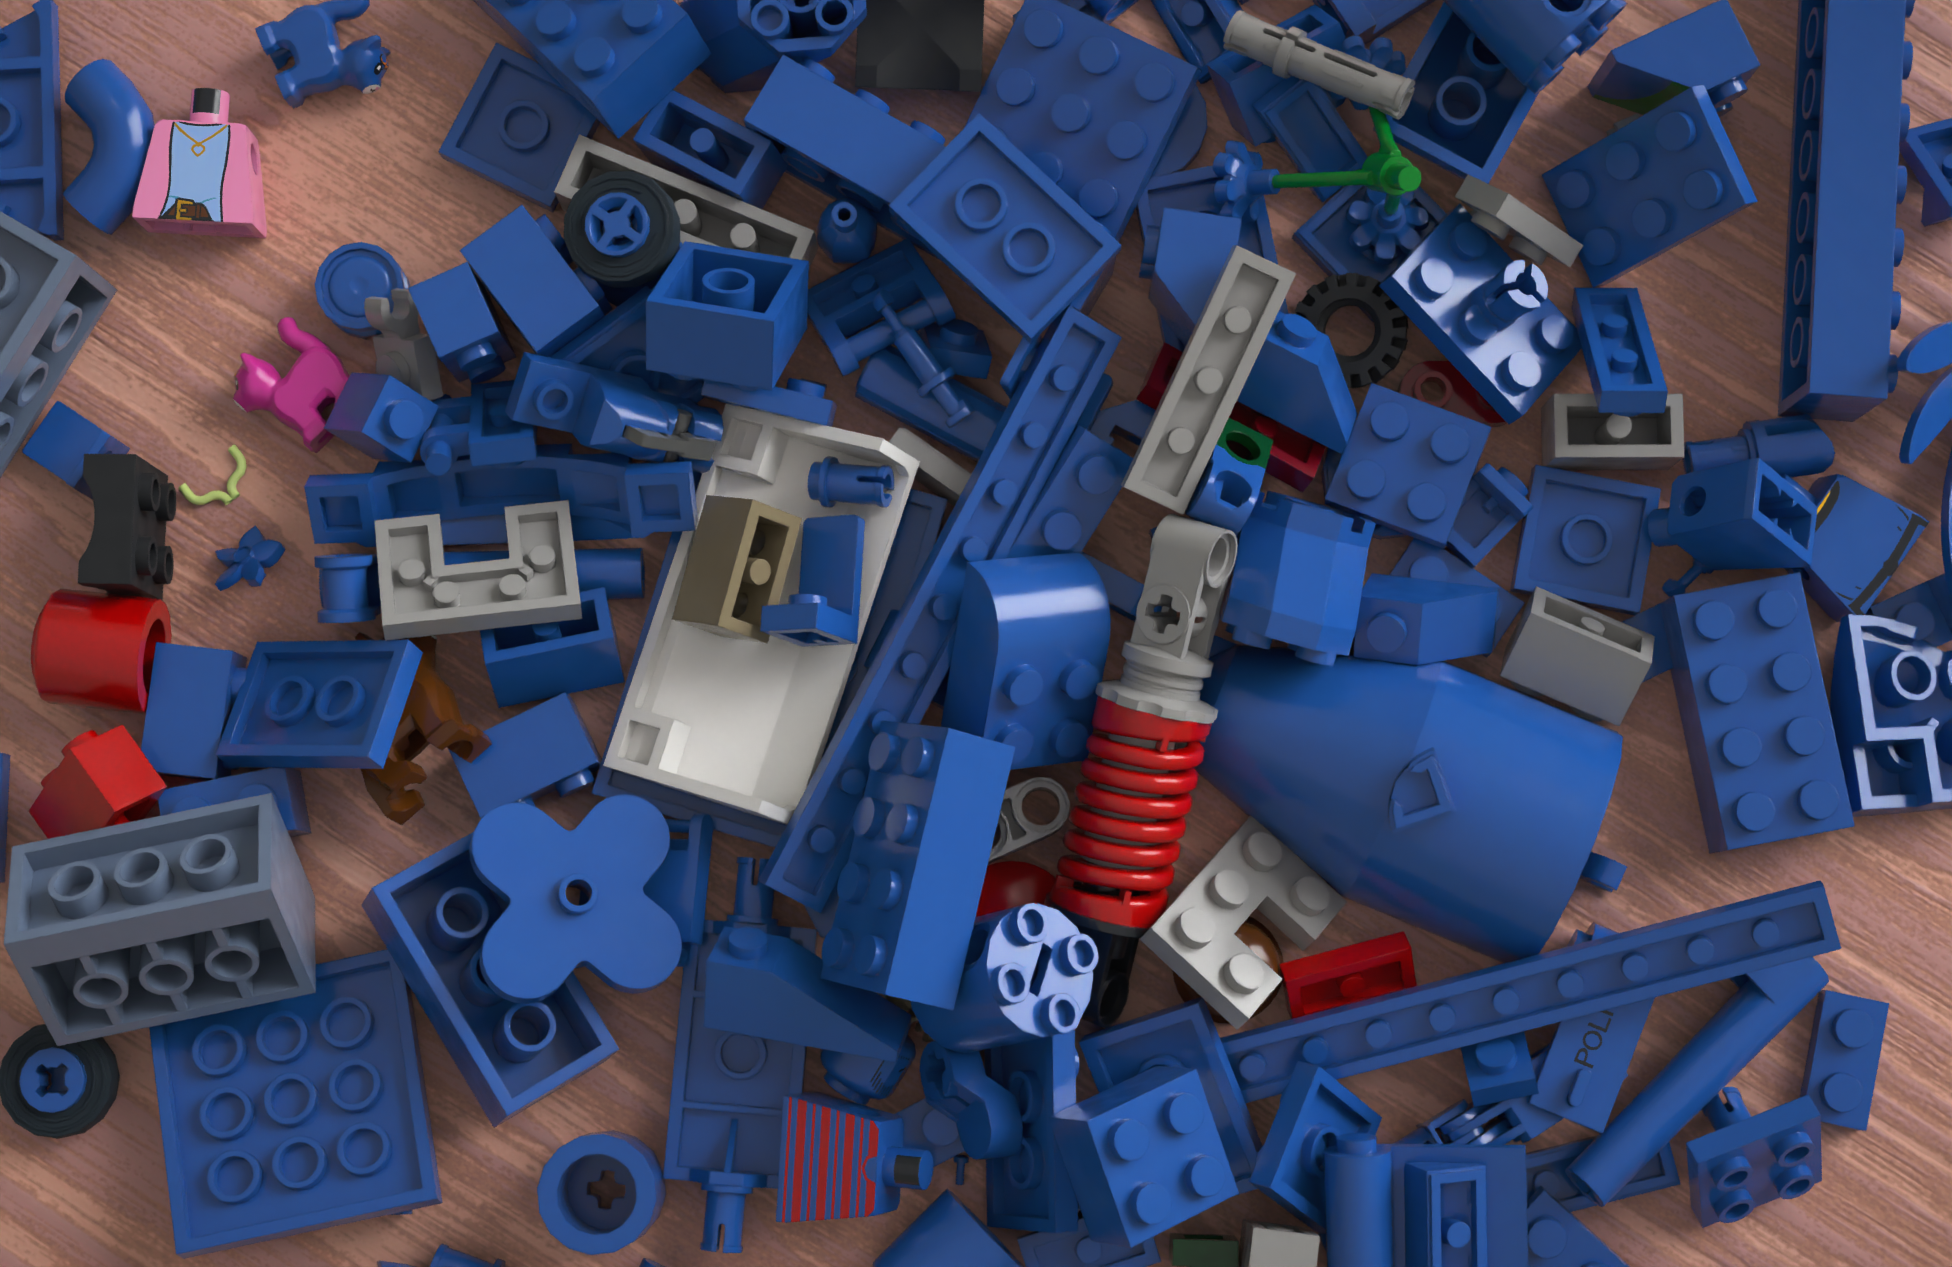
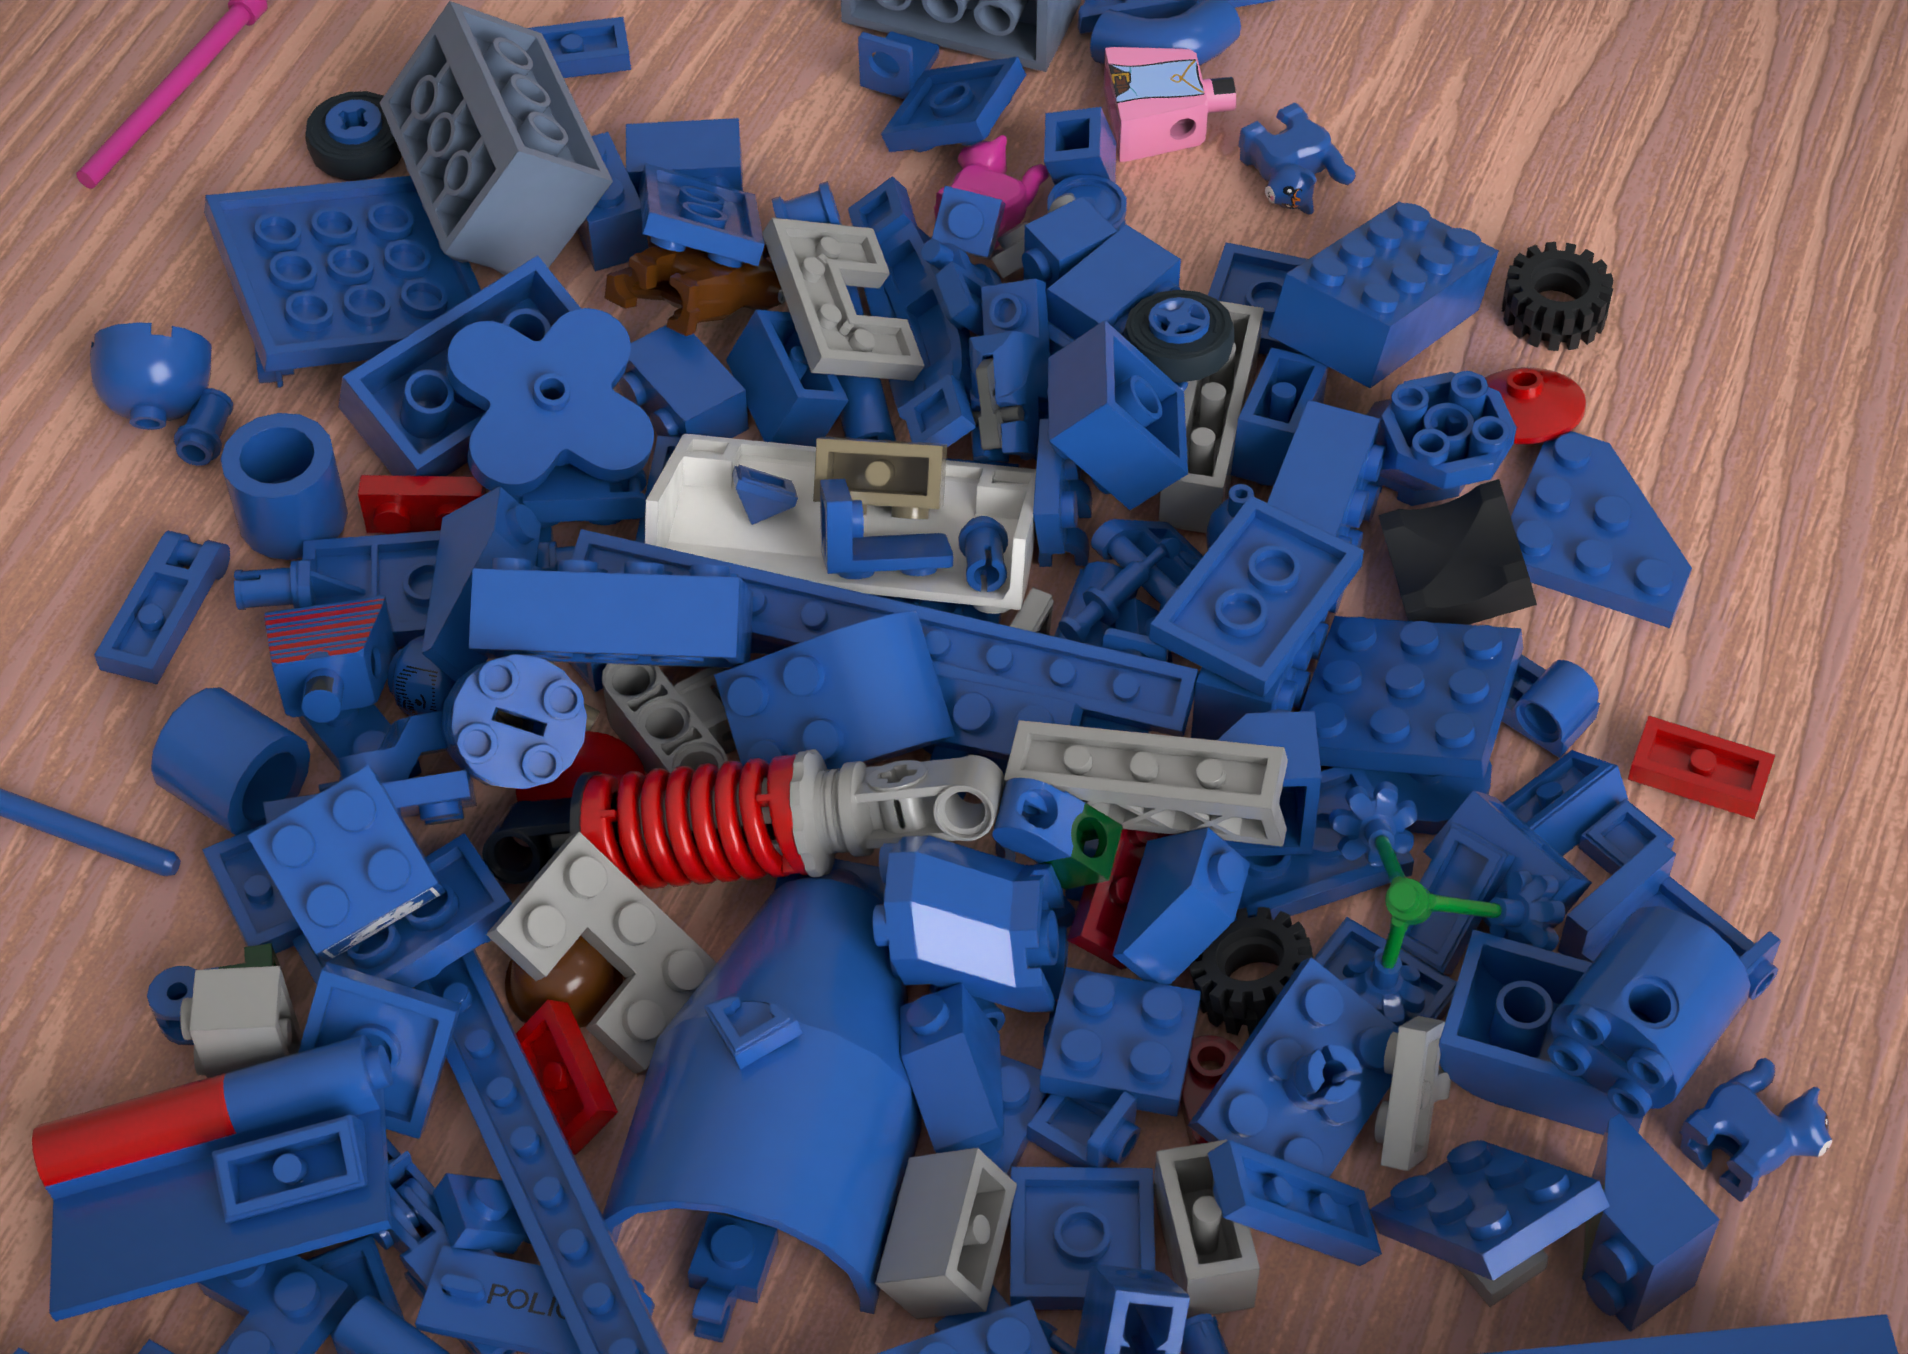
camera: 80 degrees right, 30 degrees down
red brick [29,724,167,839] -> none
red piece [31,589,172,714] -> none
black brick [78,454,176,600] -> none
yellowish green piece [178,445,247,505] -> none
blue plant [215,525,286,591] -> none
light grey pin [1223,10,1415,120] -> none
none -> red plate [358,475,487,534]
none -> blue slope [732,465,798,525]
none -> blue plate [881,57,1026,152]
none -> blue brick [1044,107,1116,185]

